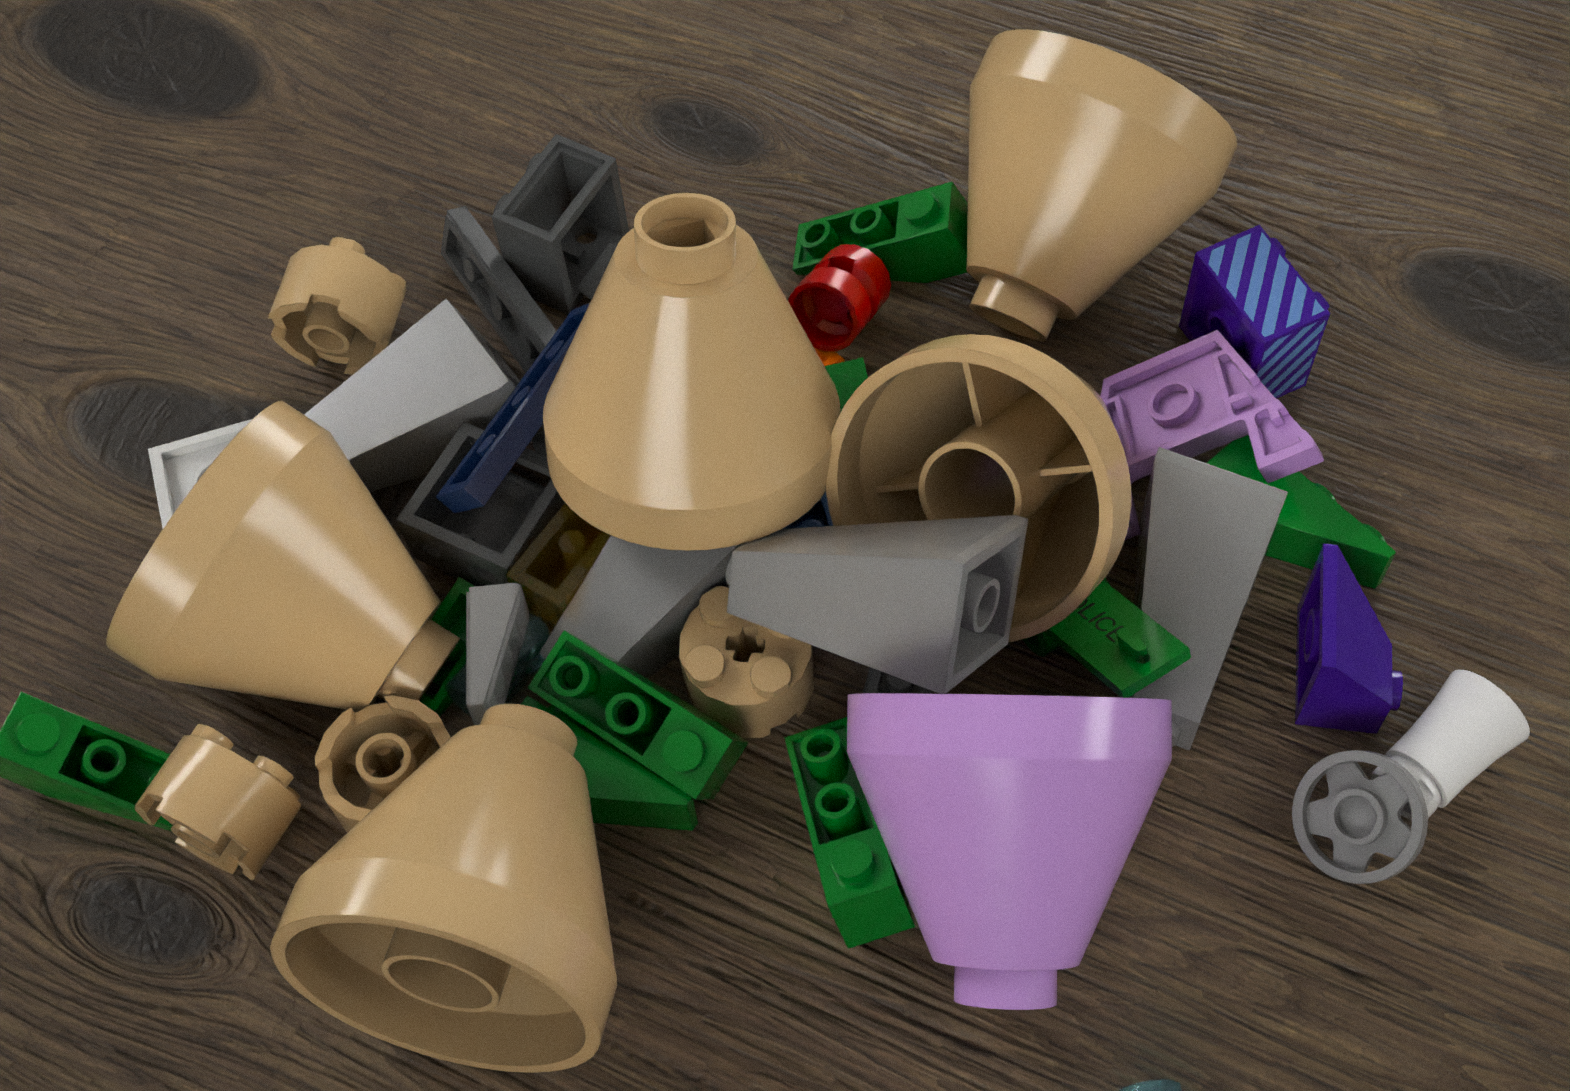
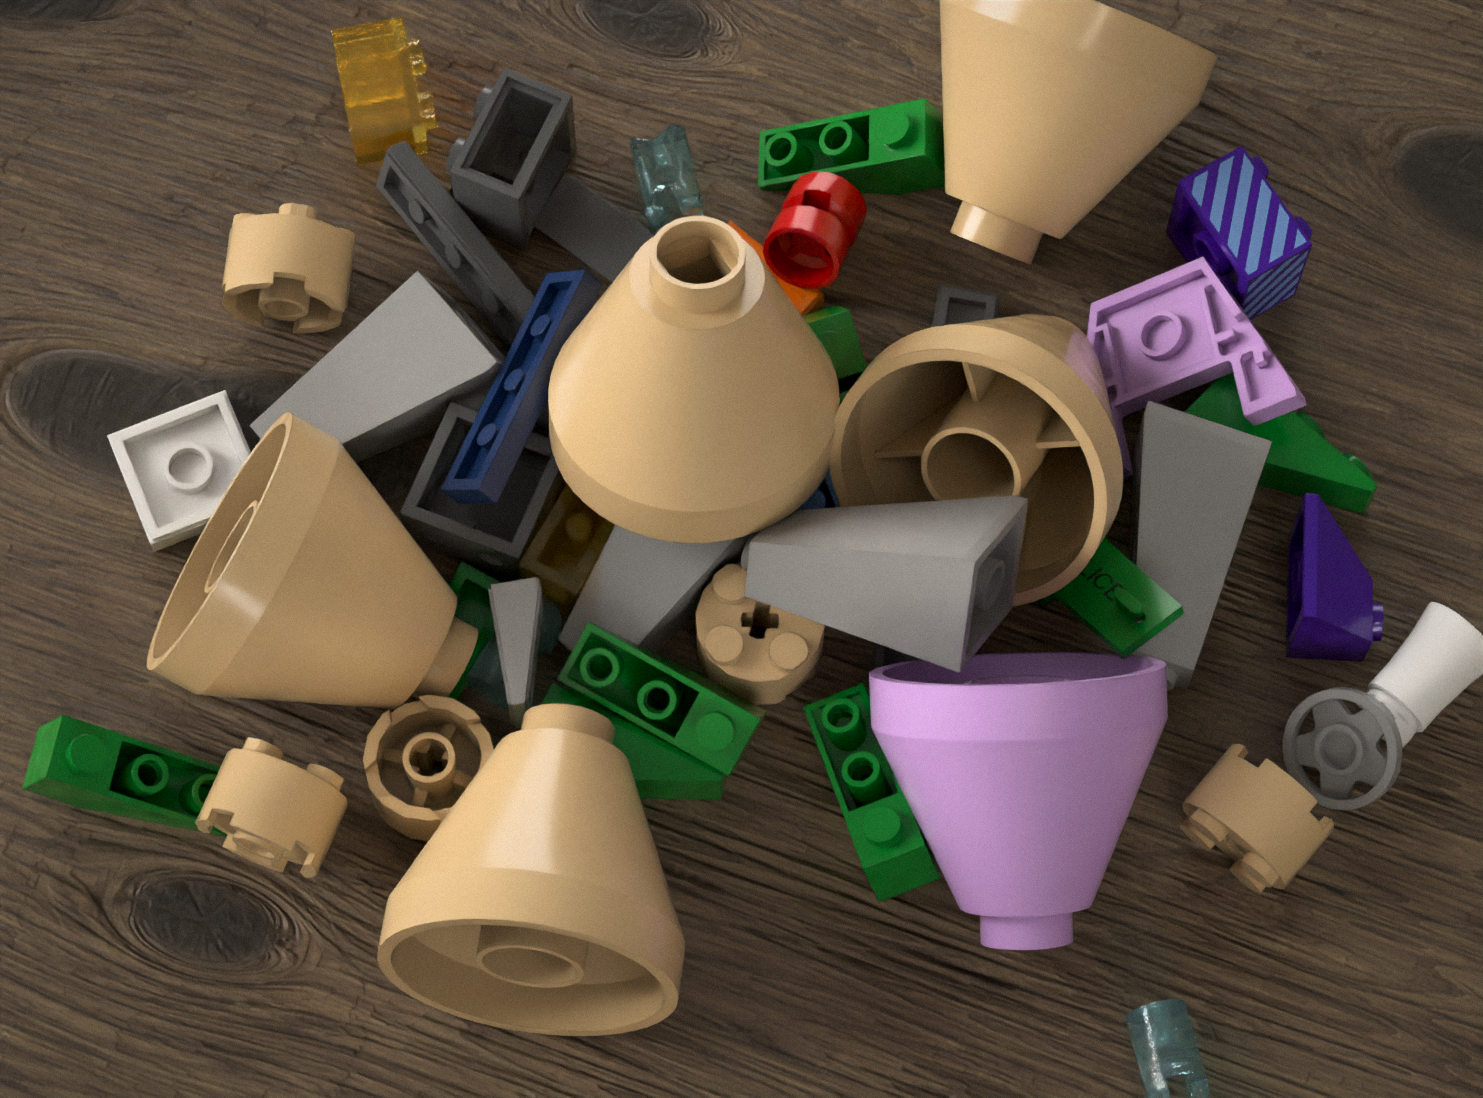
camera: 10 degrees left, 10 degrees up
none -> clear yellow brick [331,17,437,165]
none -> tan brick [1180,744,1334,894]

